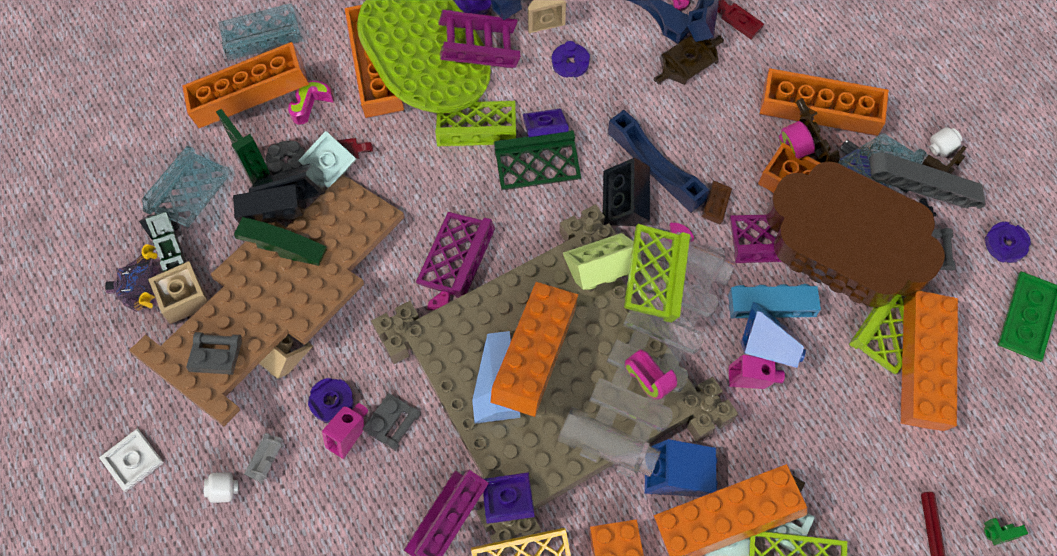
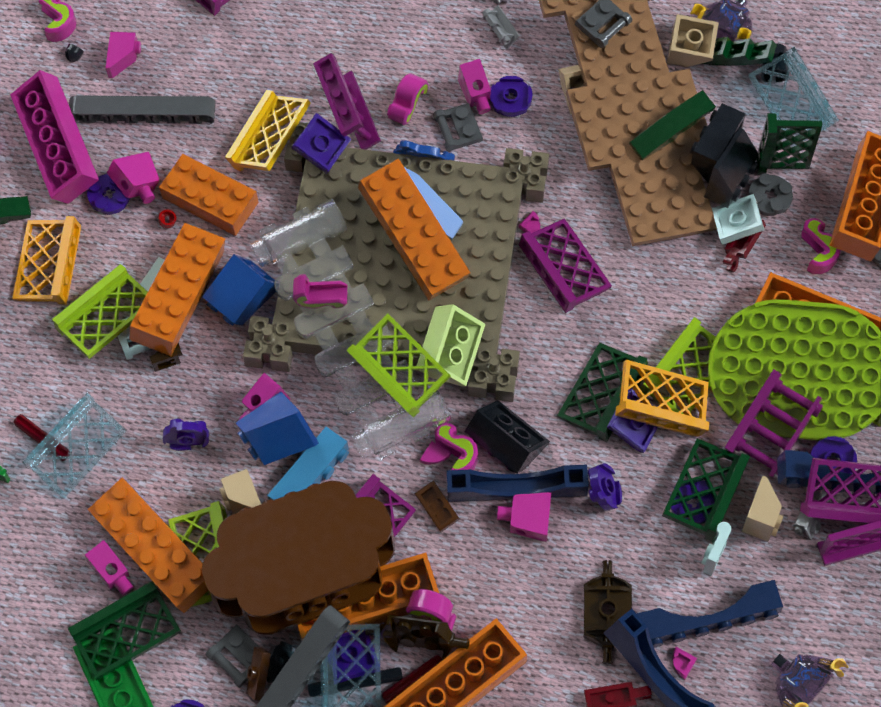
camera: 130 degrees right, 0 degrees up
none -> clear light blue fence [22,393,127,499]
none -> dark green fence [68,581,181,681]
none -> dark pink torso [85,540,134,596]
none -> dark purple plate [163,419,209,451]
none -> tan slope [219,469,261,514]
none -> reddish brown plate [246,646,271,701]
none -> dark red axle [381,655,443,704]
none -> dark pink animal [387,73,429,125]
none -> blue tile [393,140,455,161]
none -> dark pink animal [435,423,478,470]
none -> dark pink torso [497,492,551,542]
none -> dark purple plate [588,463,622,511]
none -> light orange fence [615,360,709,436]
none -> dark green fence [662,438,750,542]
none -> light aqua plate [701,522,731,576]

